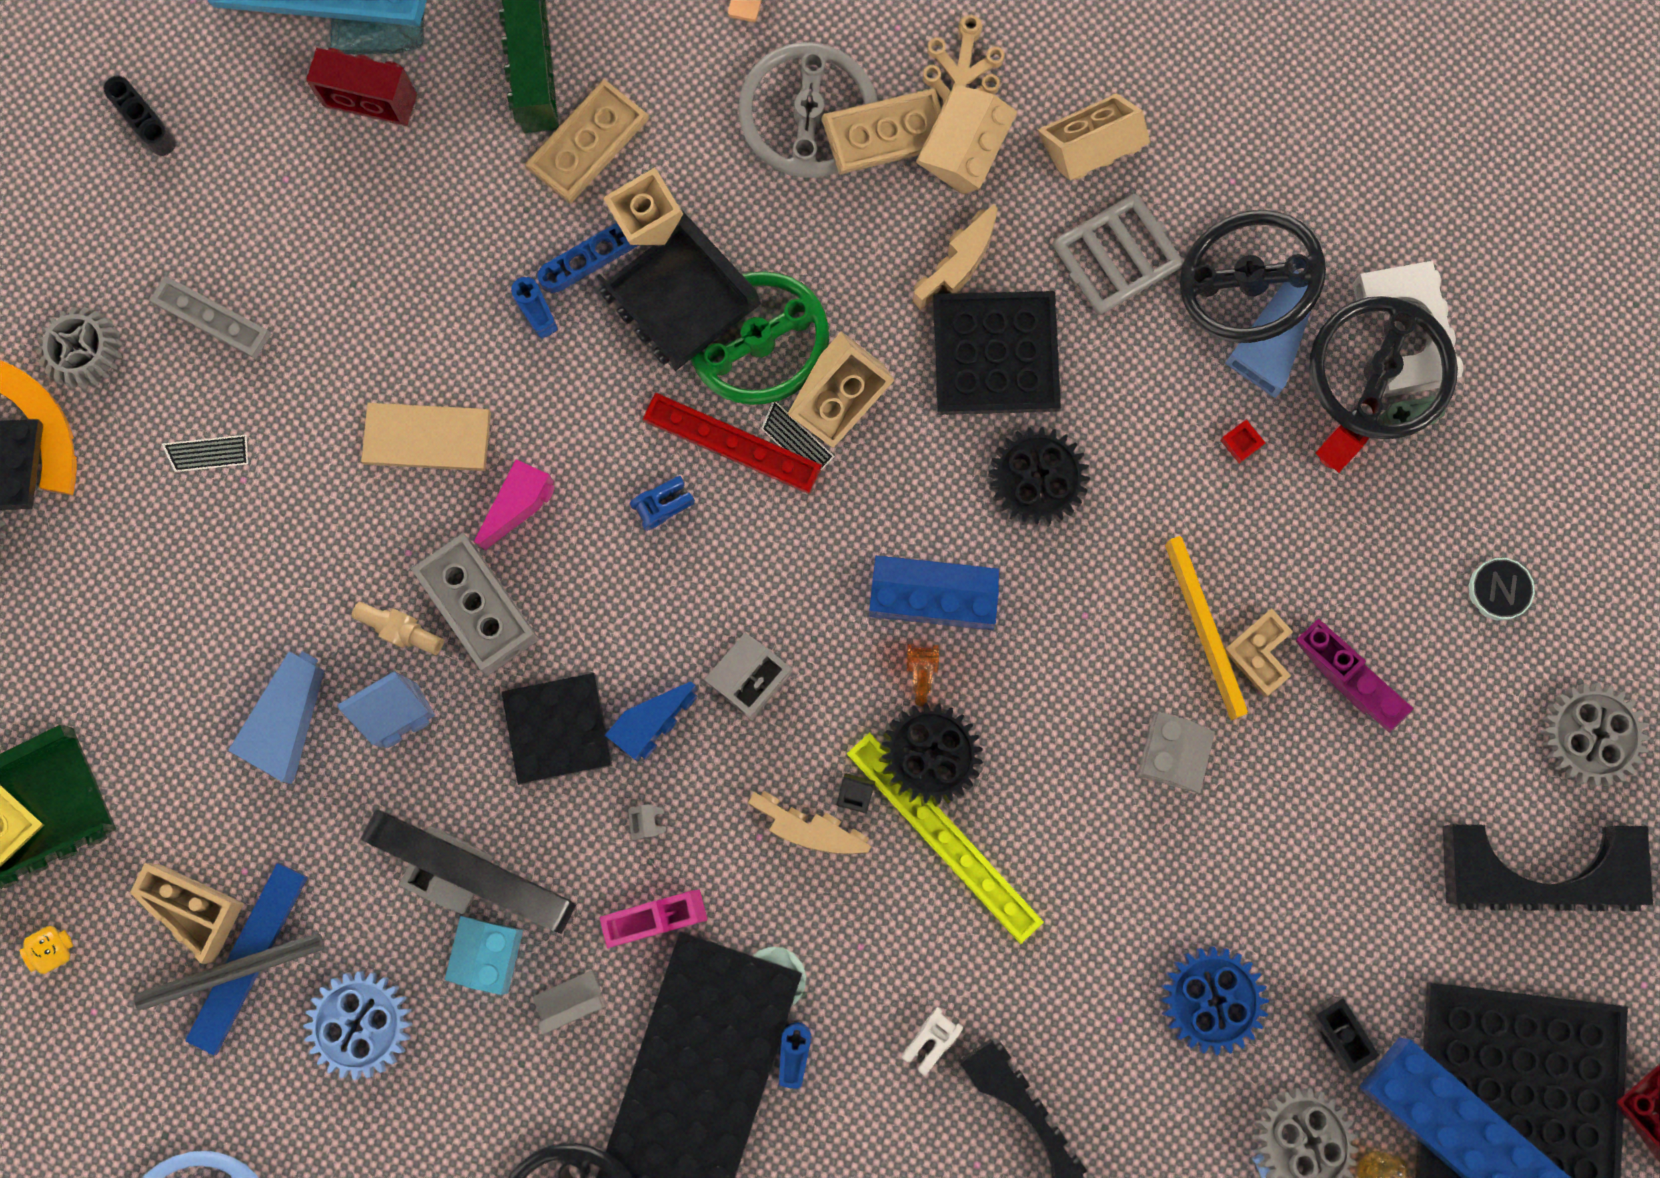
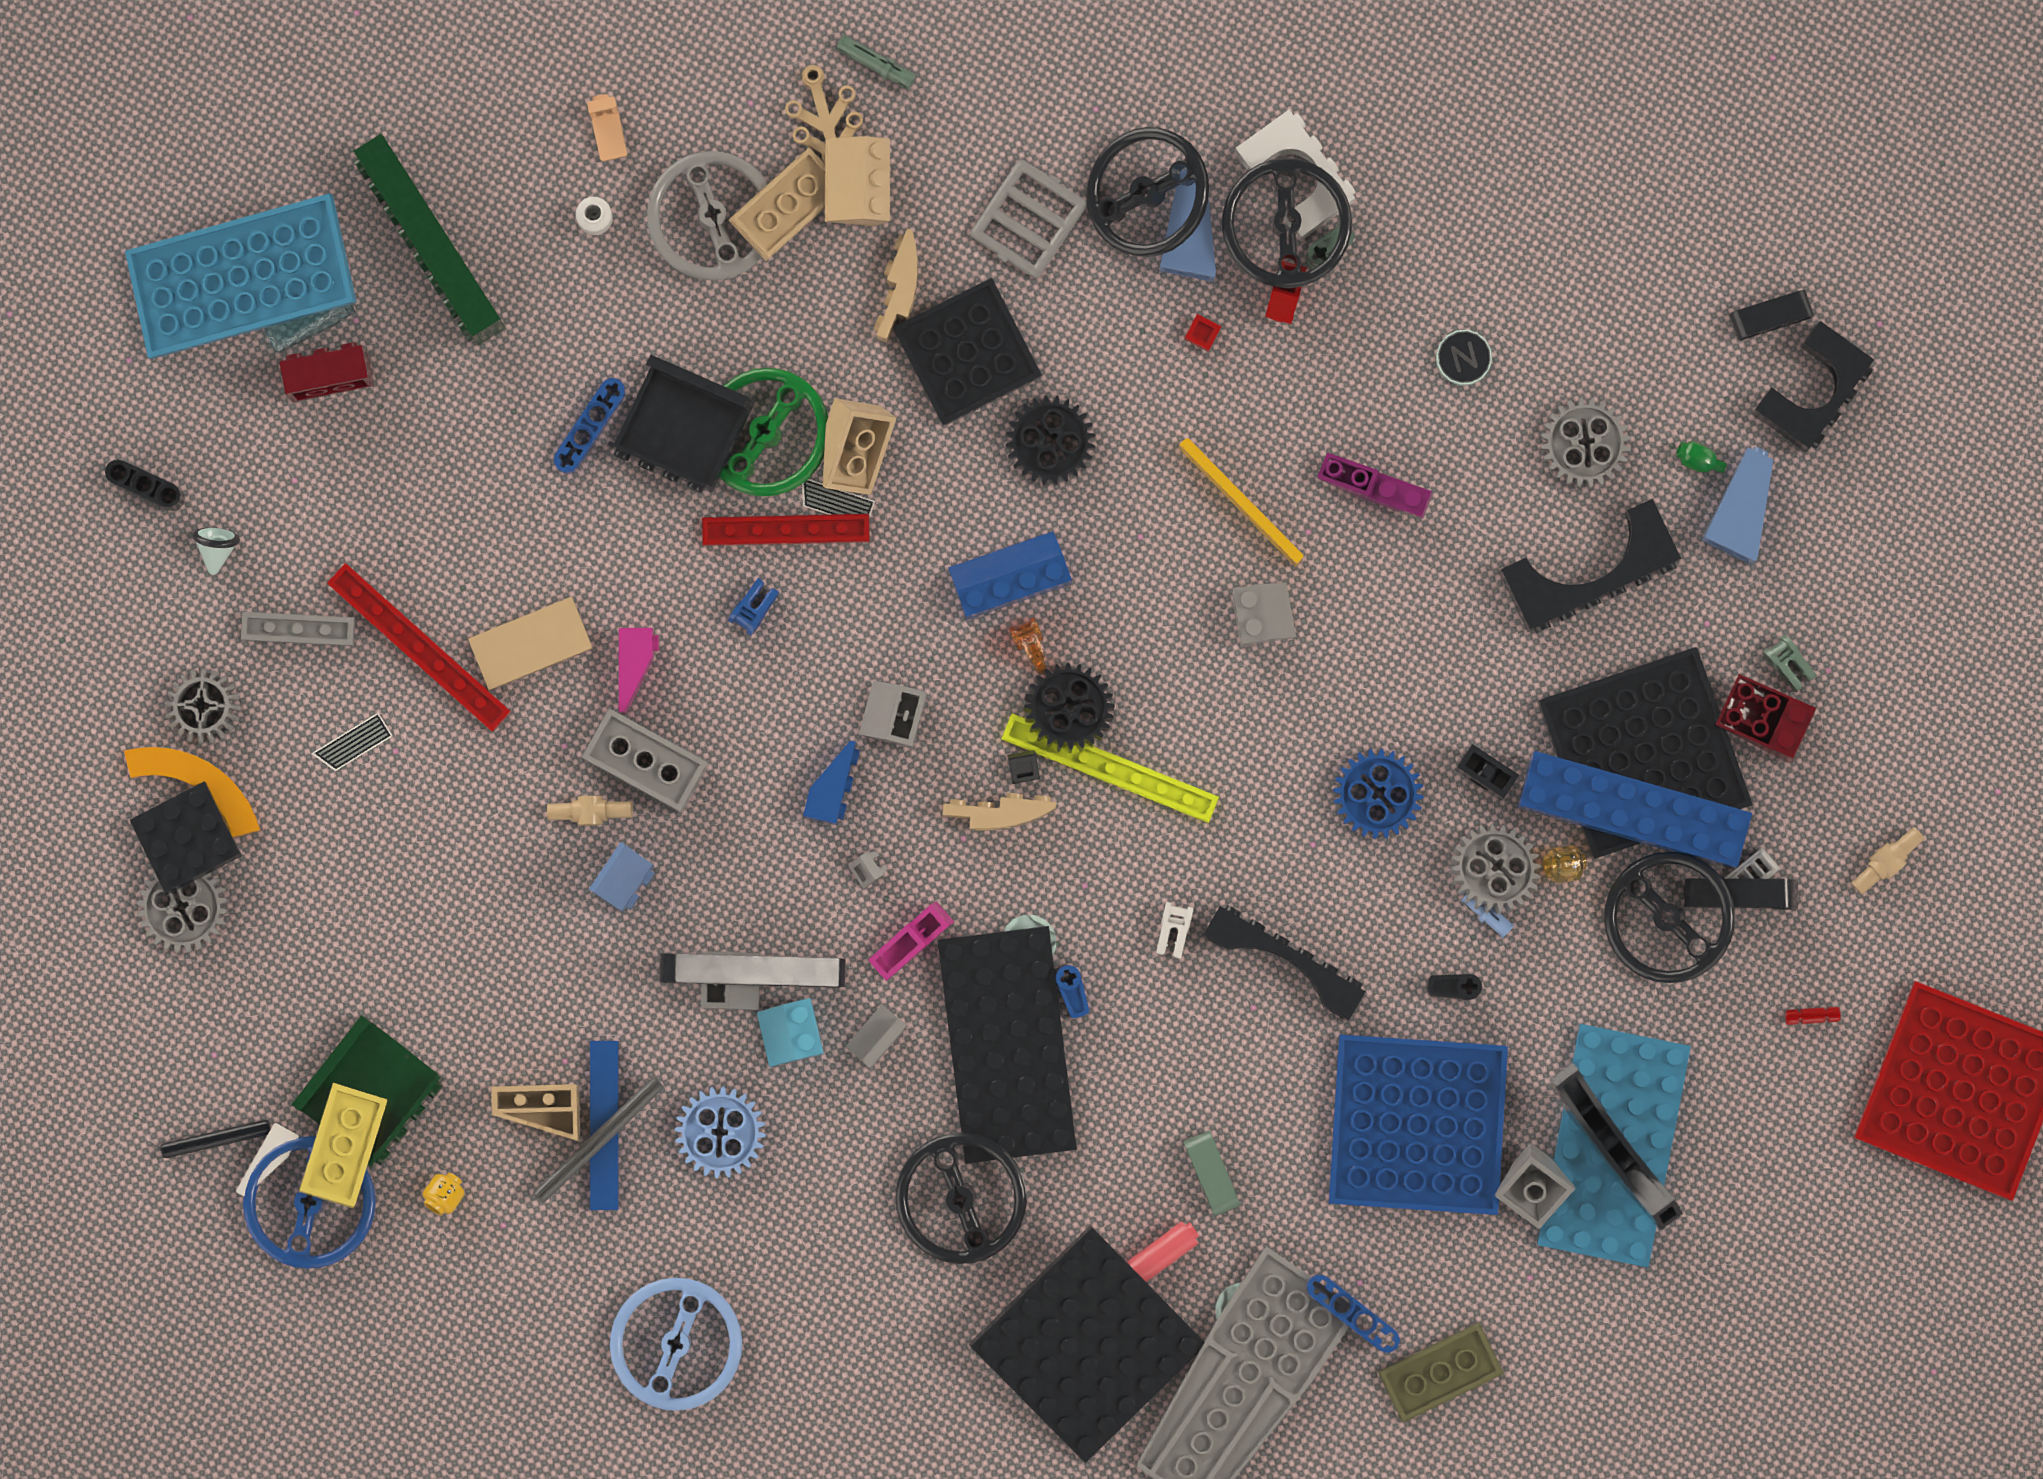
camera: 30 degrees left, 5 degrees up
medium blue slope [228,651,325,784] -> none
black plate [502,673,613,785] -> none
blue piece [511,277,558,339] -> none
tan tile [525,79,649,204] -> none
tan slope [603,167,683,245] -> none
tan slope [1038,93,1150,180] -> none
tan plate [1225,608,1293,698] -> none
none -> light aqua hat [192,527,240,575]
none -> red plate [327,563,511,732]
none -> white head [576,197,613,235]
none -> sand green pin [836,34,917,90]

